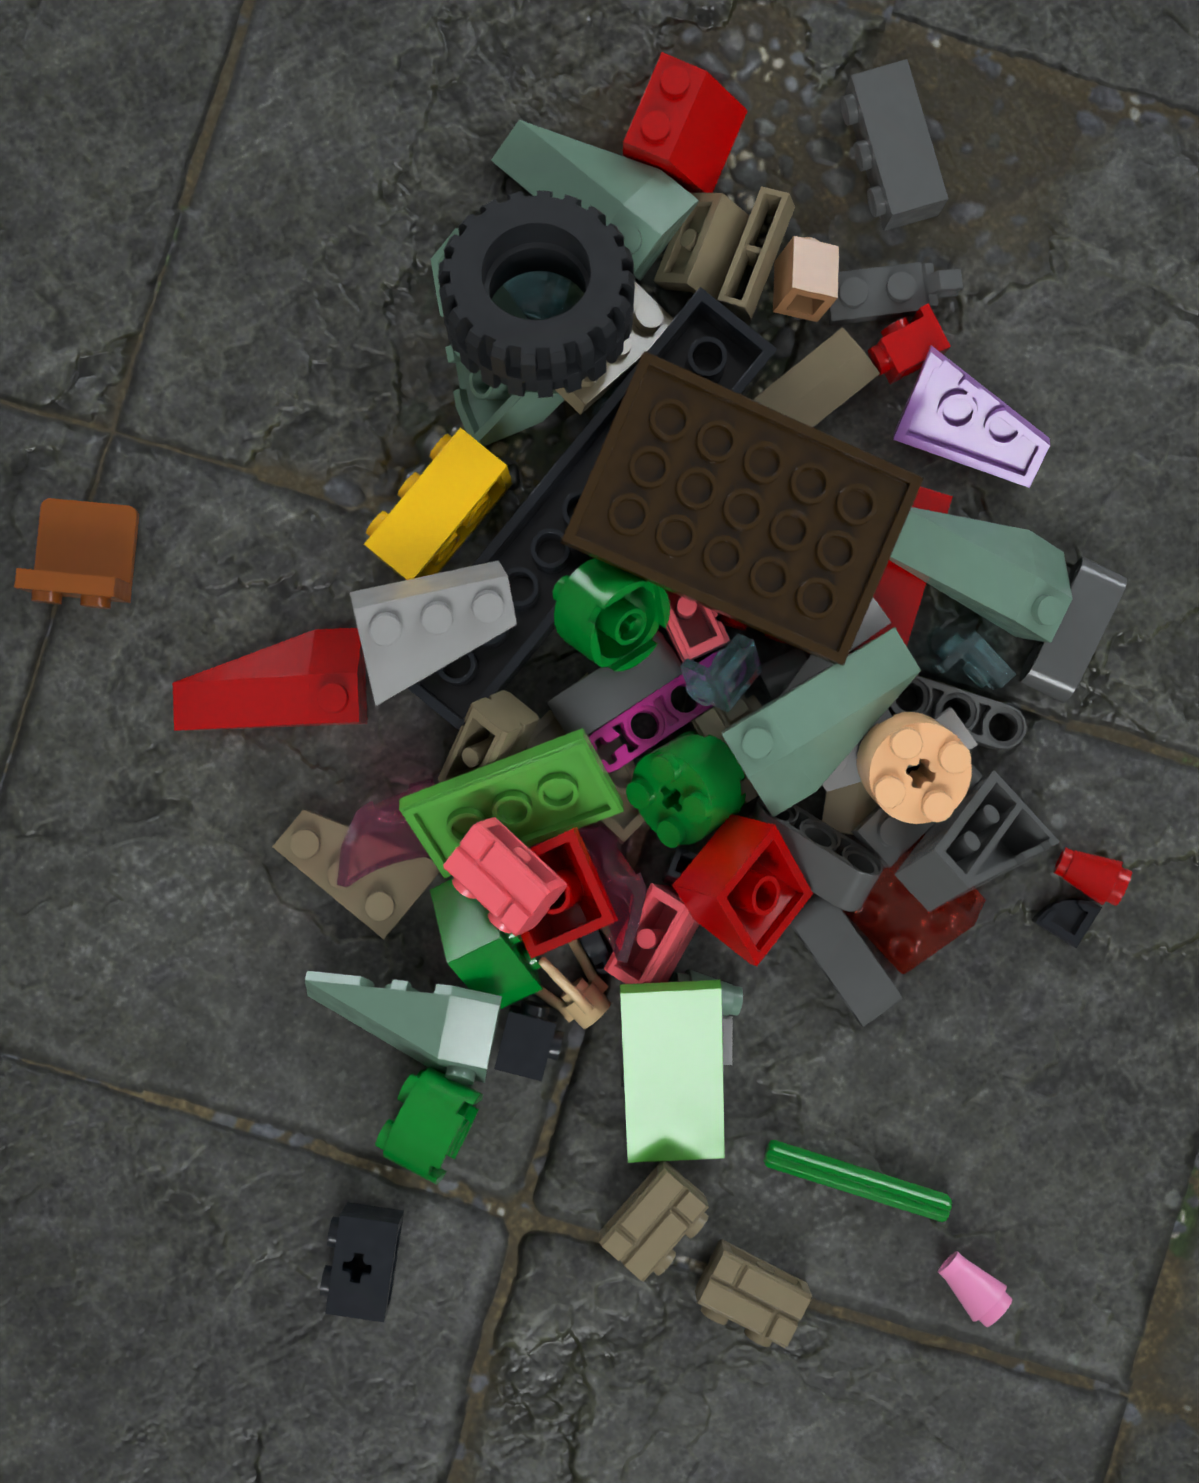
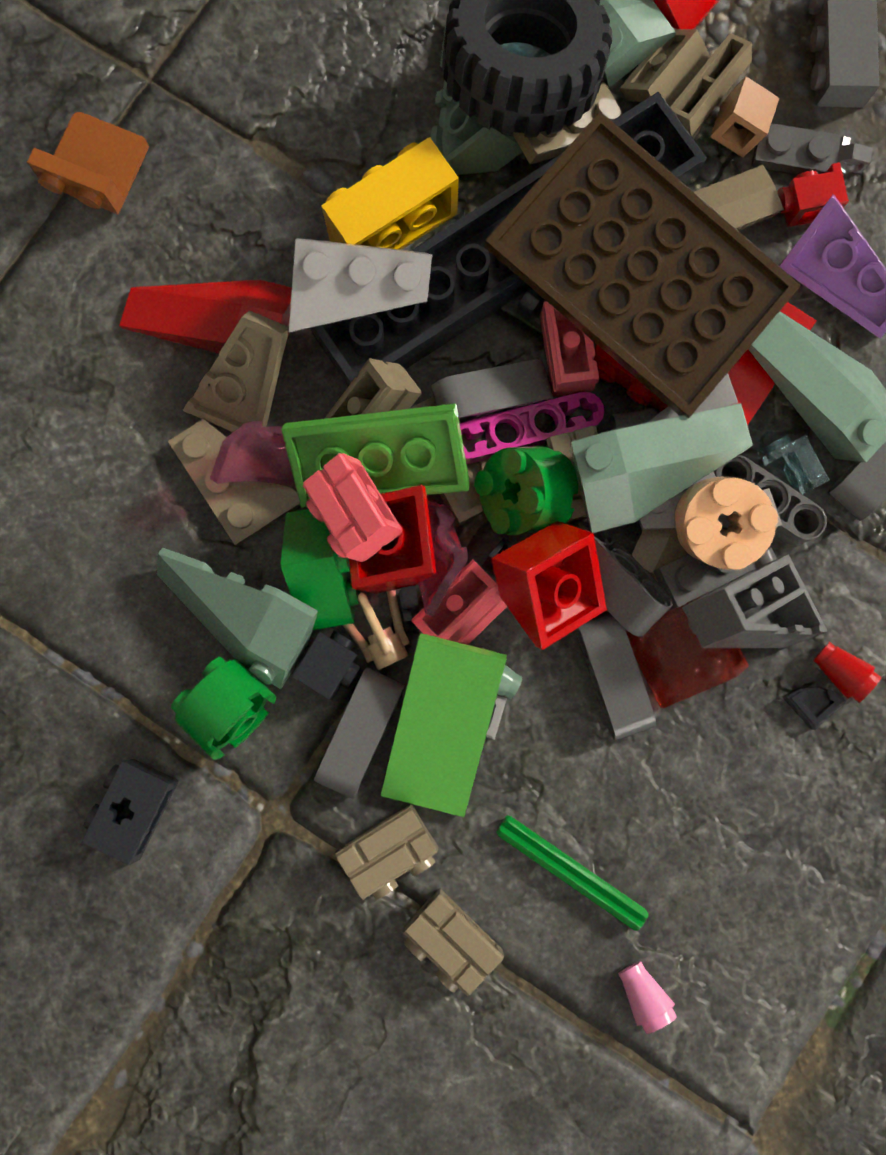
camera: 15 degrees right, 5 degrees down
green brick [553,558,670,671] -> none
clear light blue bracket [680,633,762,713] -> none
none -> dark tan wing [182,310,289,442]
none -> dark grey beam [314,667,406,799]

